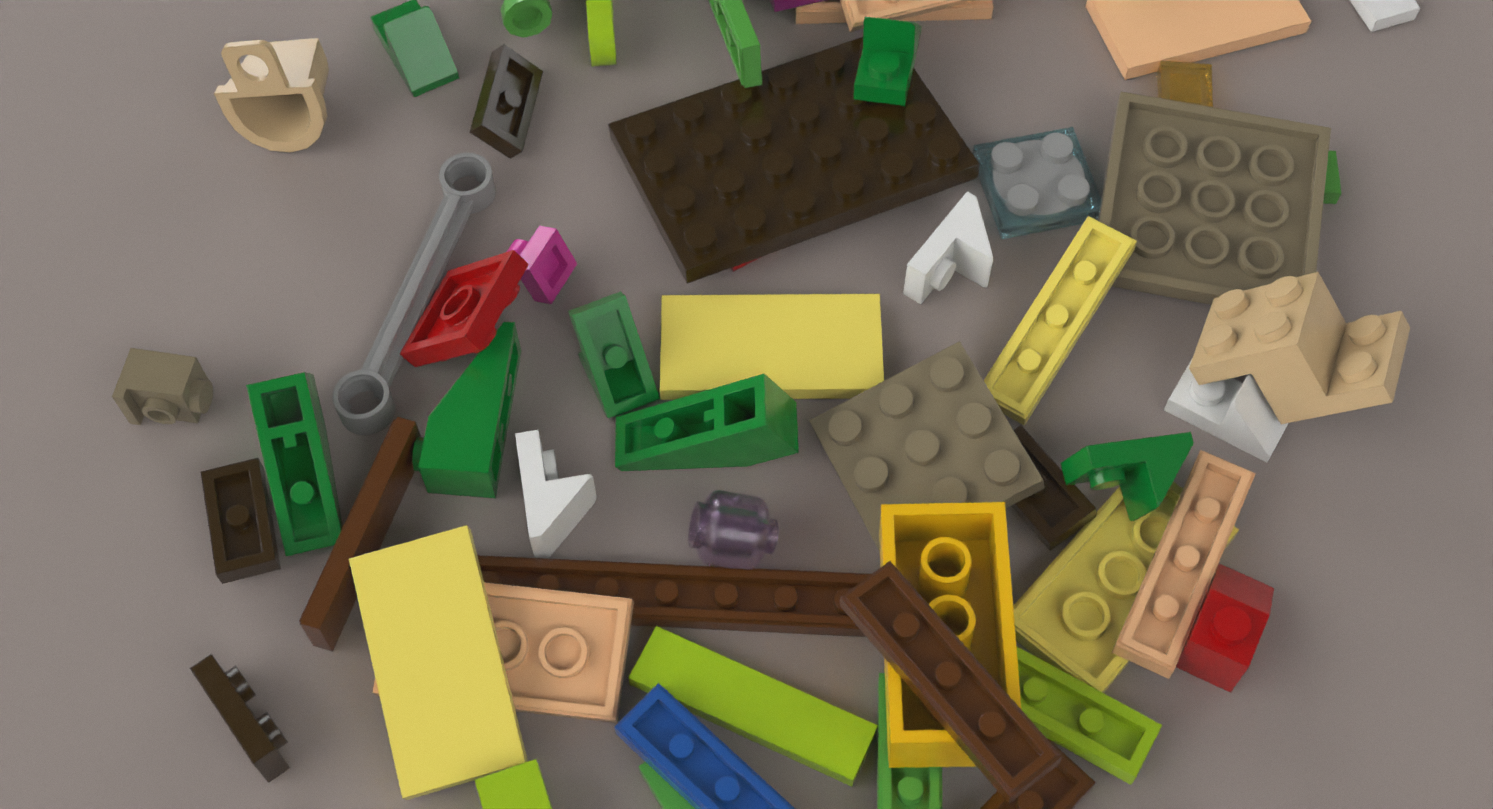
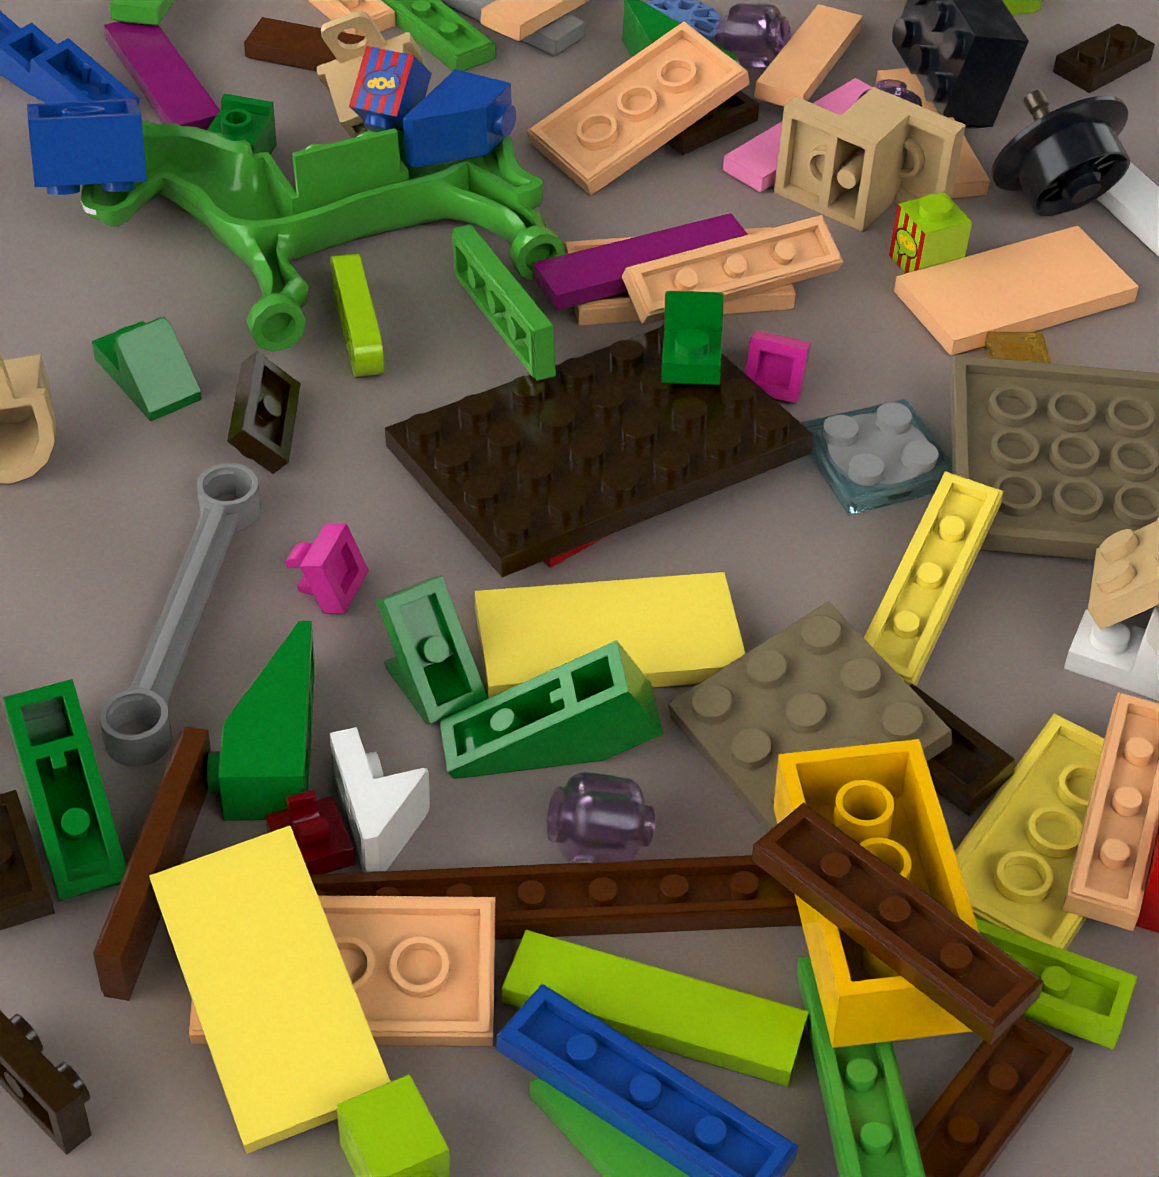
camera: 10 degrees left, 15 degrees down
red plate [399,250,529,367] -> none
white slope [903,191,993,304] -> none
green slope [1060,432,1194,521] -> none
none -> dark red tile [265,789,355,875]
none -> dark pink tile [745,331,811,403]

